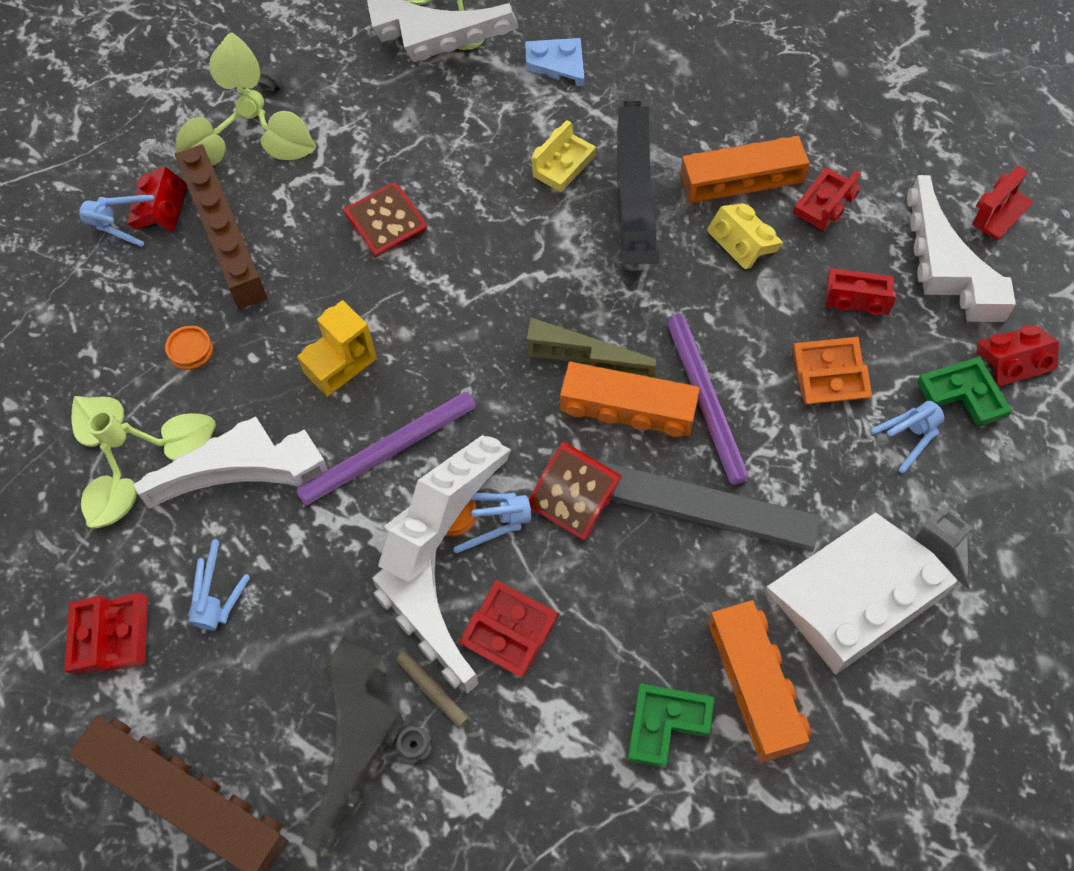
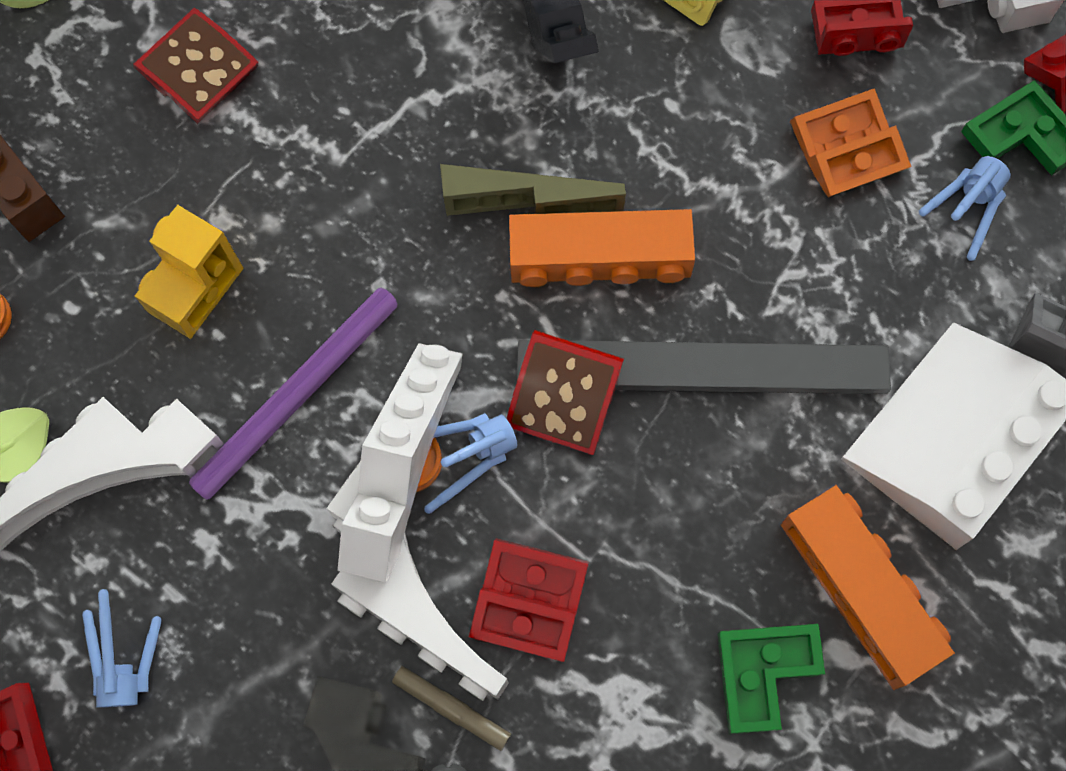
camera: 15 degrees left, 10 degrees up
medium lavender axle [667,313,748,485] -> none

